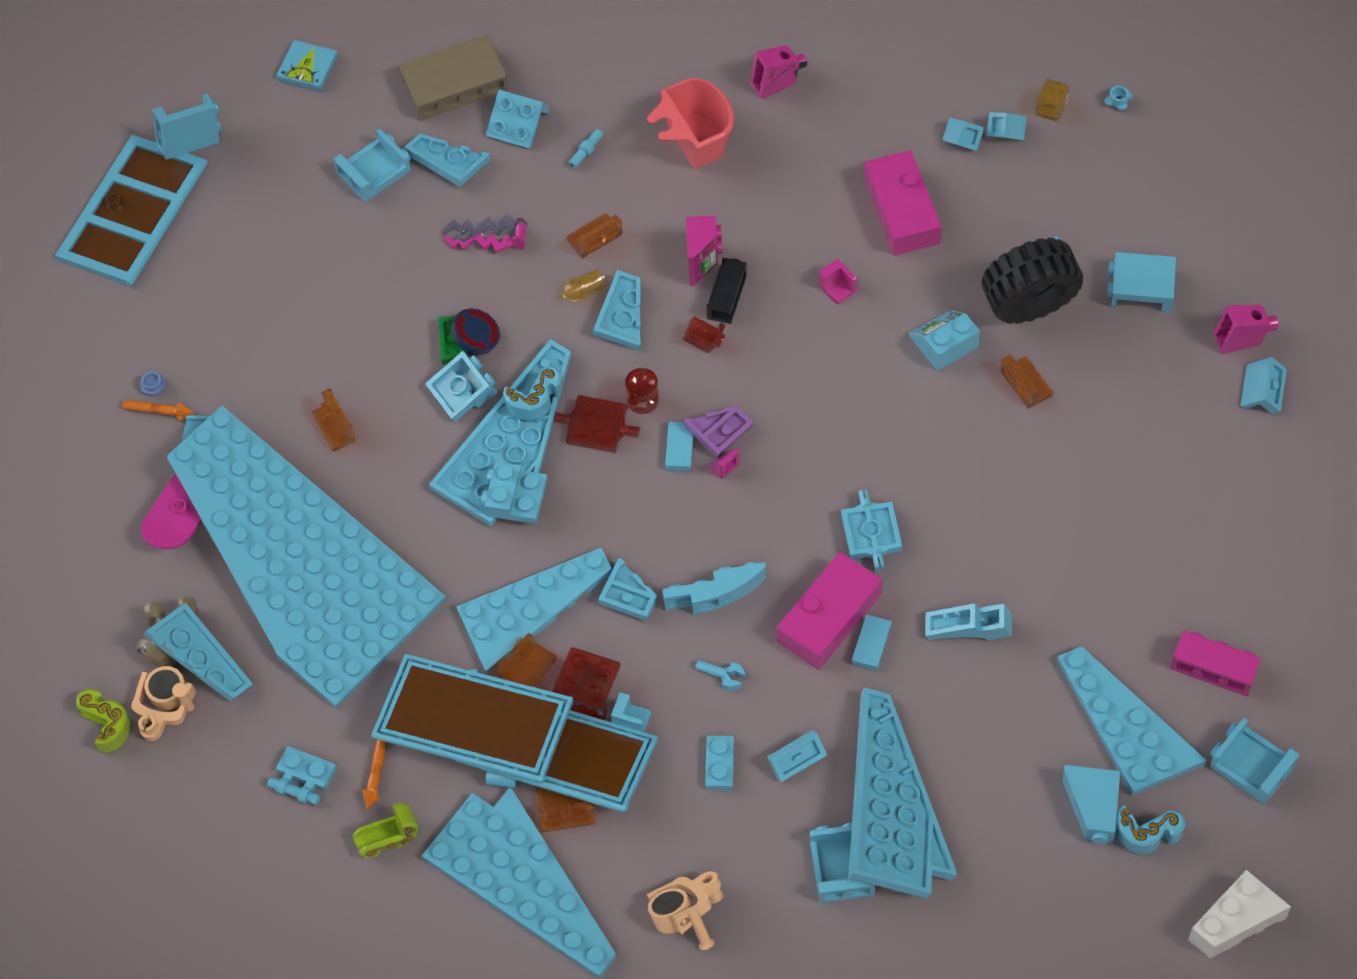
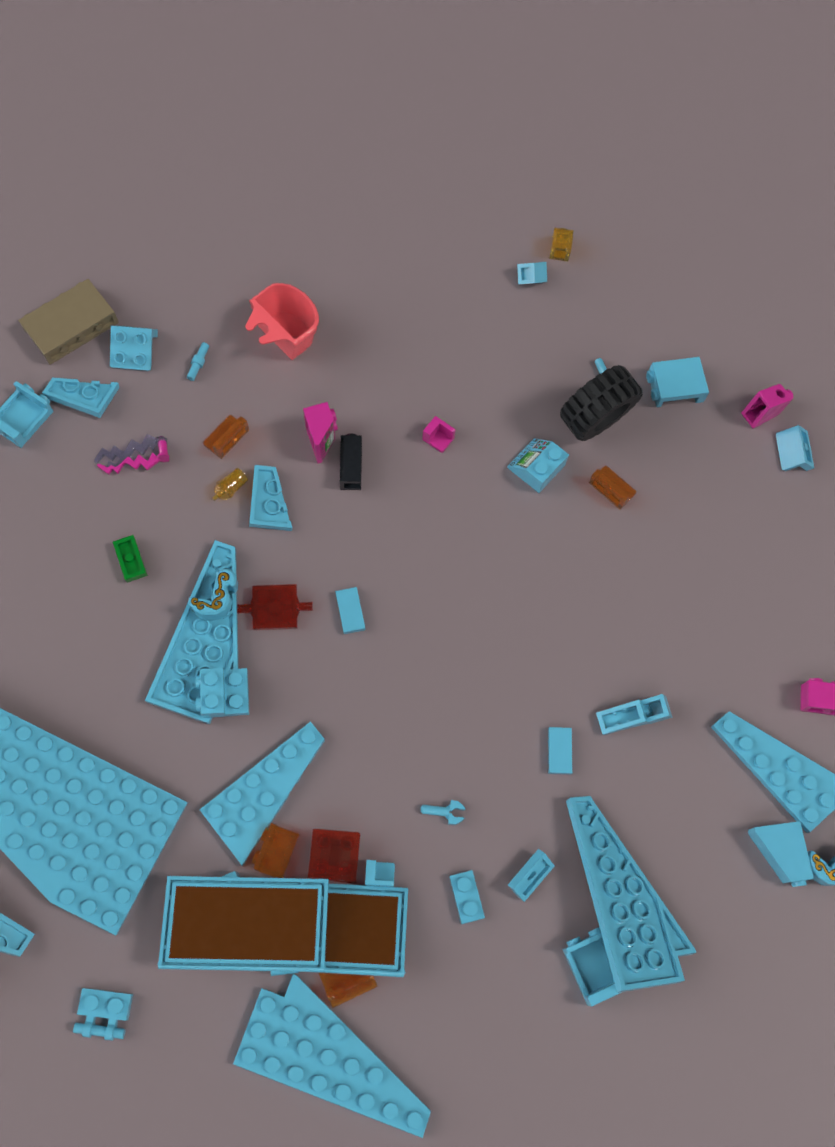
camera: 25 degrees left, 10 degrees up
clear orange bracket [312,388,356,452] -> none
lime animal [353,803,419,859] -> none
orange piece [362,739,387,810] -> none
medium azure plate [425,351,497,422] -> none
dark blue tile [451,308,500,355] -> none
medium azure wing [598,558,657,622] -> none
clear red wheel [625,368,659,414] -> none
light nougat piece [646,871,723,950] -> none
medium azure slope [663,562,766,615] -> none
clear red bracket [682,316,726,353] -> none
medium lavender wing [682,405,754,458] -> none
dark pink slope [709,449,740,479] -> none
dark pink torso [750,45,807,99] -> none
dark pink brick [776,552,883,670] -> none
medium azure plate [841,489,902,571] -> none
dark pink brick [864,150,942,256] -> none
medium azure panel [943,117,984,151] -> none
medium azure plate [1105,86,1133,110] -> none

